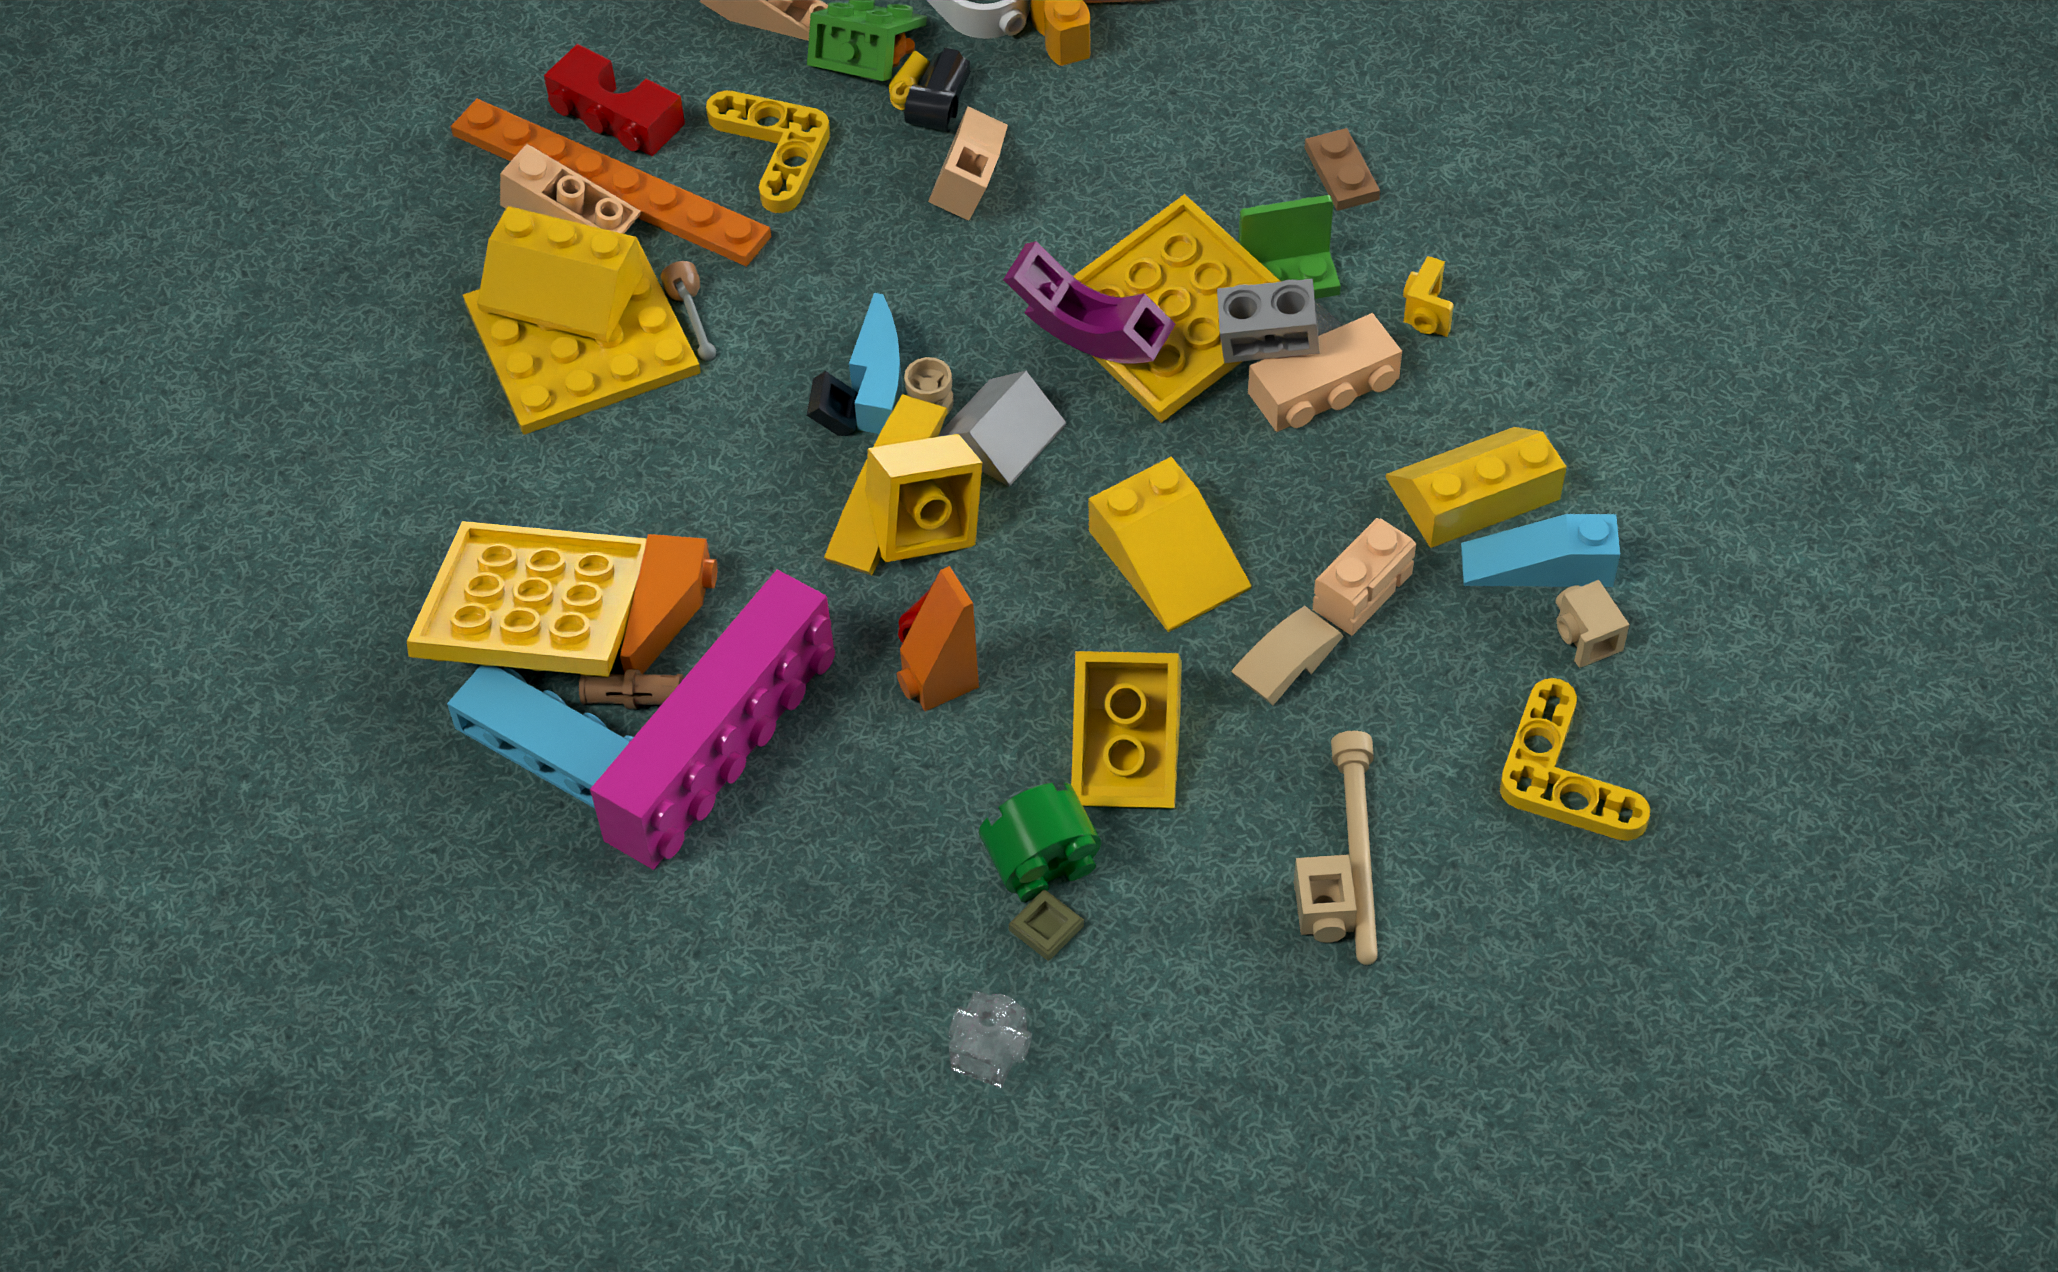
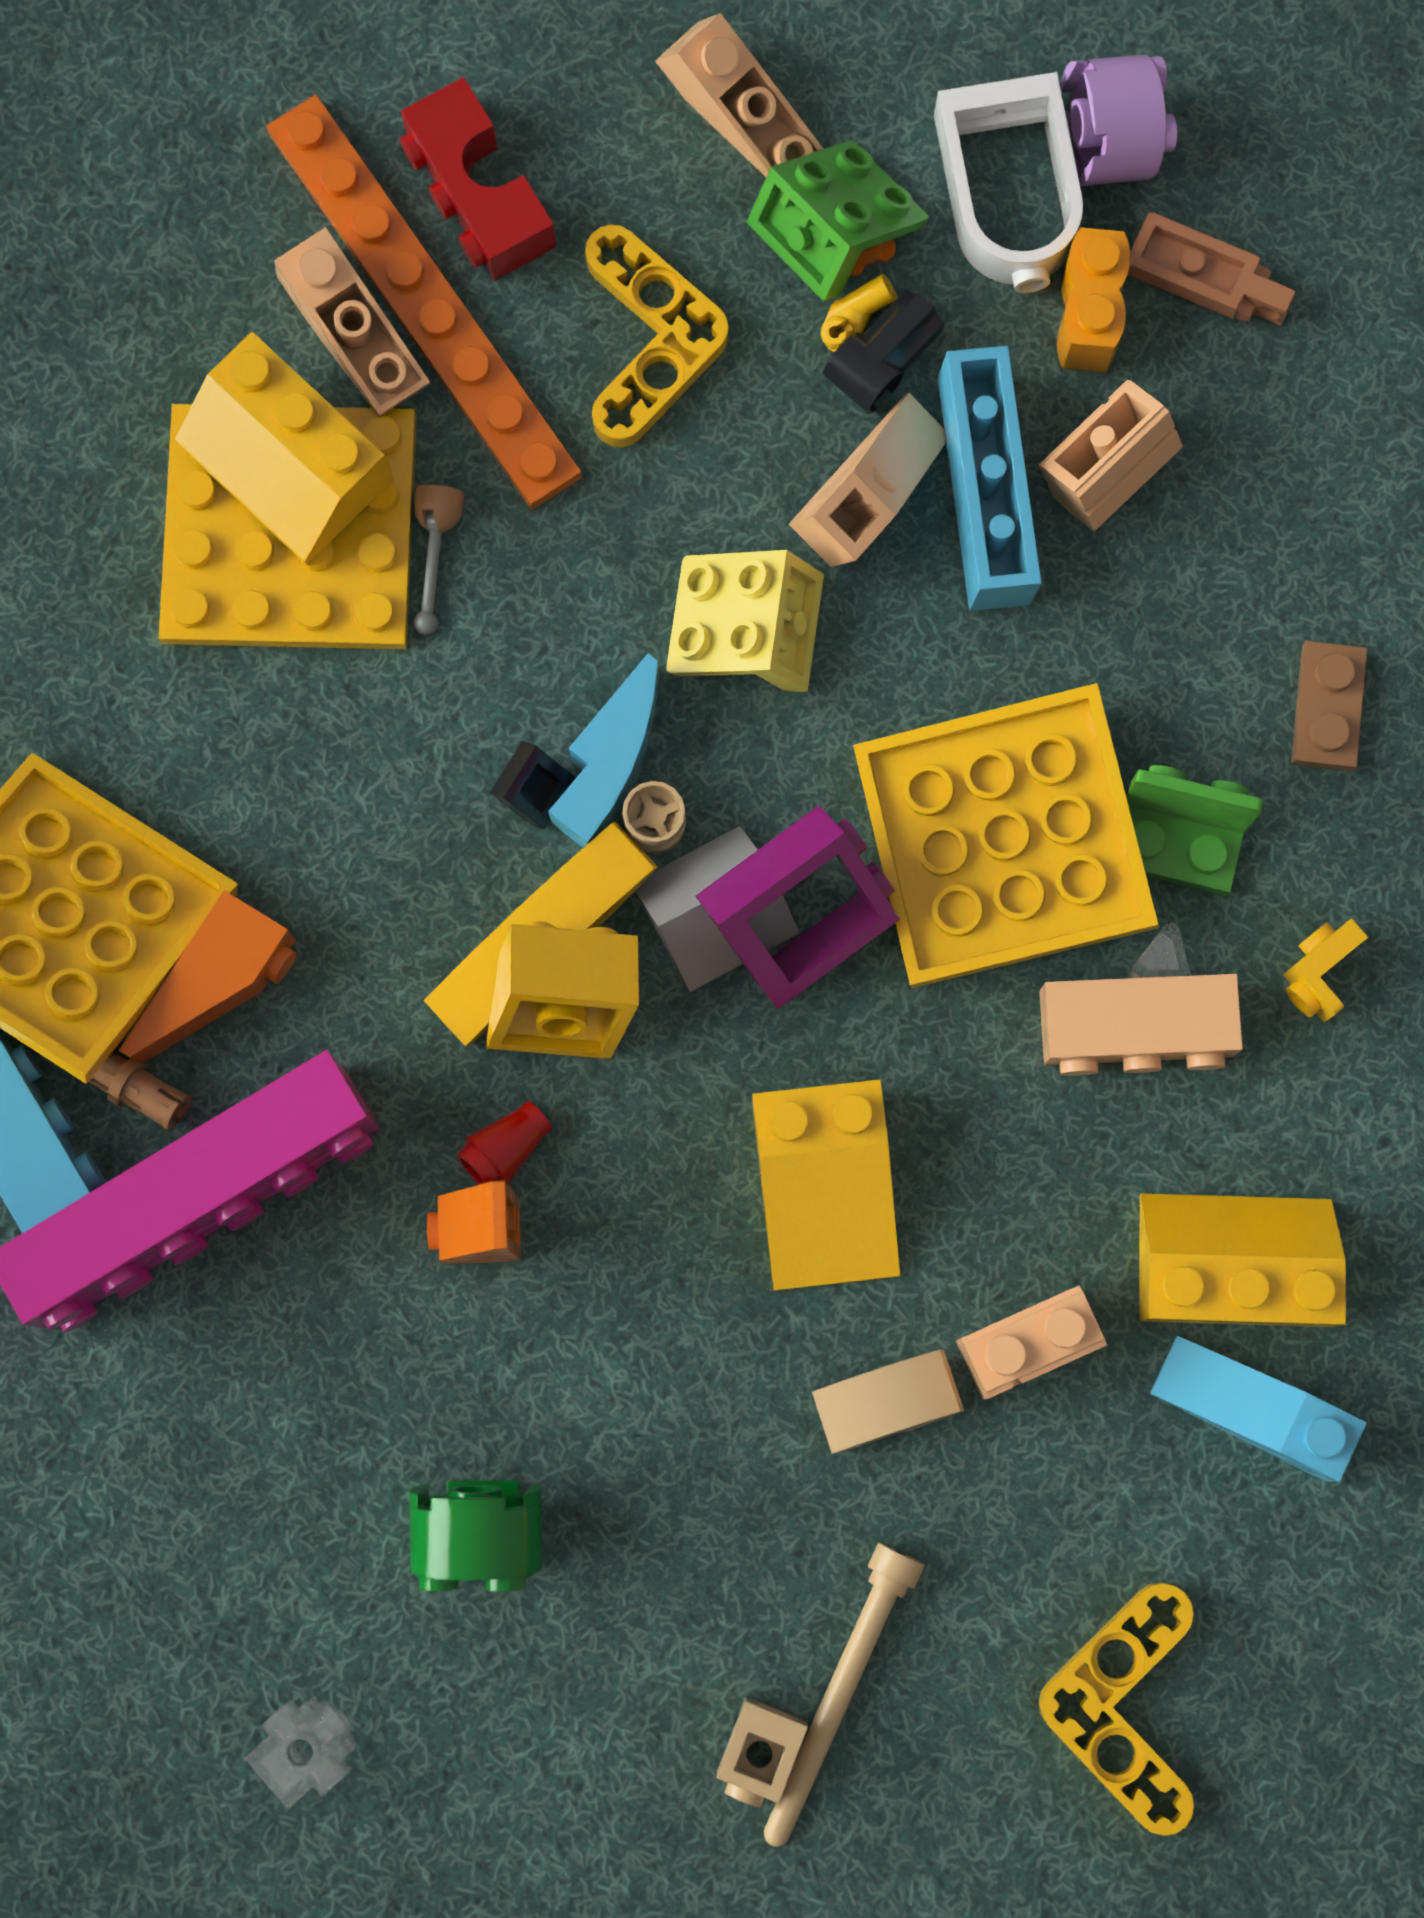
camera: 25 degrees right, 25 degrees up
magenta arch [1003,241,1176,364] -> none
olive tile [1009,889,1084,961] -> none
yellow slope [1071,651,1182,809] -> none
light grey brick [1217,279,1320,363] -> none
tan brick [1555,580,1630,668] -> none
none -> light yellow bracket [666,550,824,692]
none -> magenta window [695,806,900,1010]
none -> medium azure brick [937,346,1042,611]
none -> light nougat brick [1038,380,1183,531]

